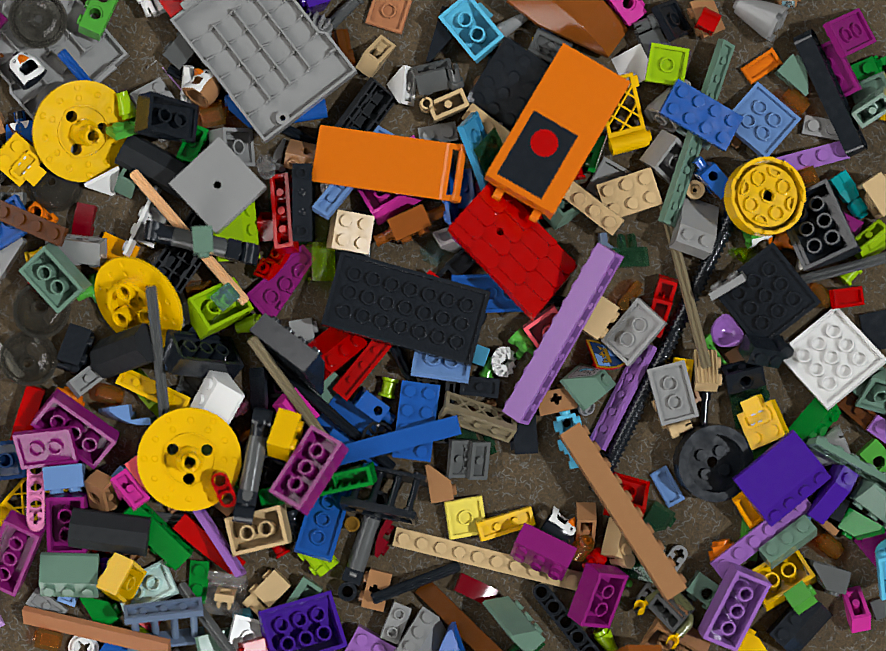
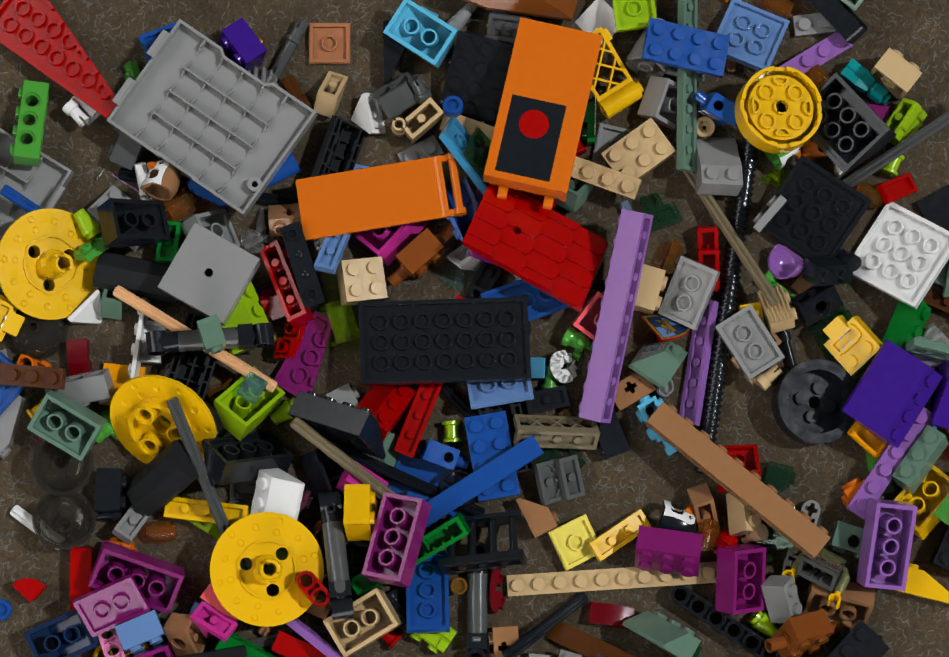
camera: 20 degrees left, 5 degrees down
medium blue slope [98,404,156,425] -> none
medium blue tile [649,465,685,508] -> none
none -> blue tile [442,96,464,117]
none -> light grey brick [761,575,803,623]

